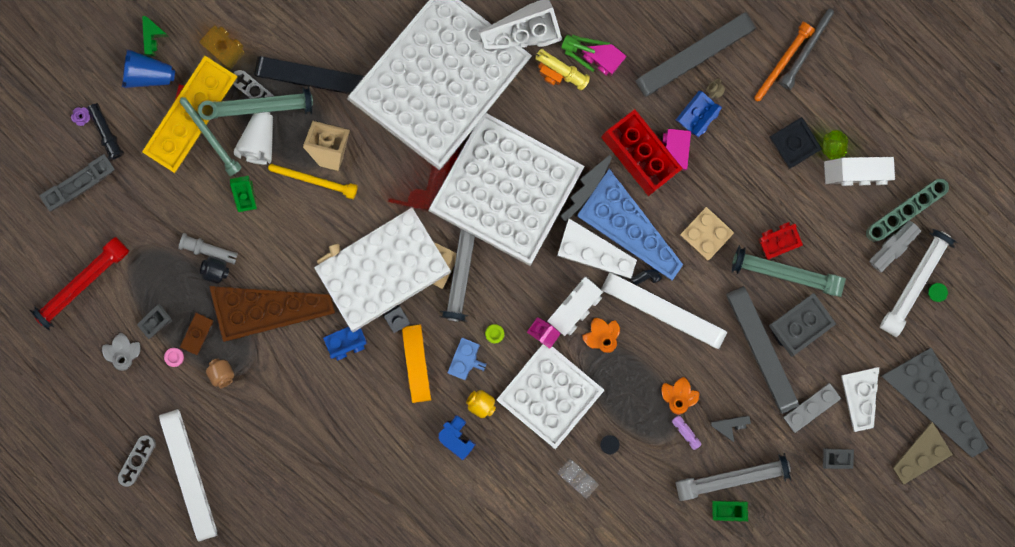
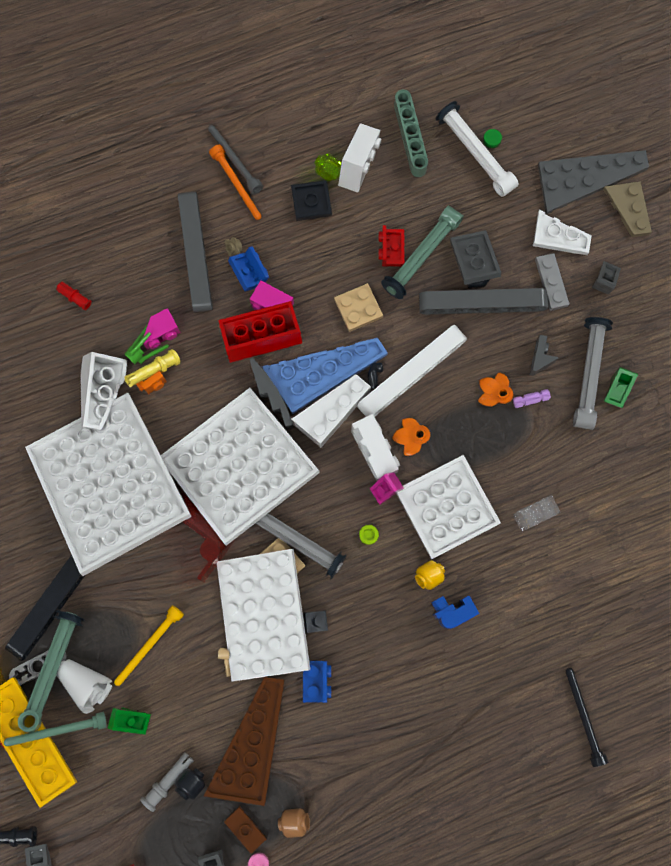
camera: 65 degrees left, 10 degrees down
tan slope [303,121,350,171] -> none
light orange slope [402,325,431,403] -> none
medium blue plate [448,338,487,380] -> none
black tile [600,435,620,454] -> none
light grey piece [869,220,921,273] -> none

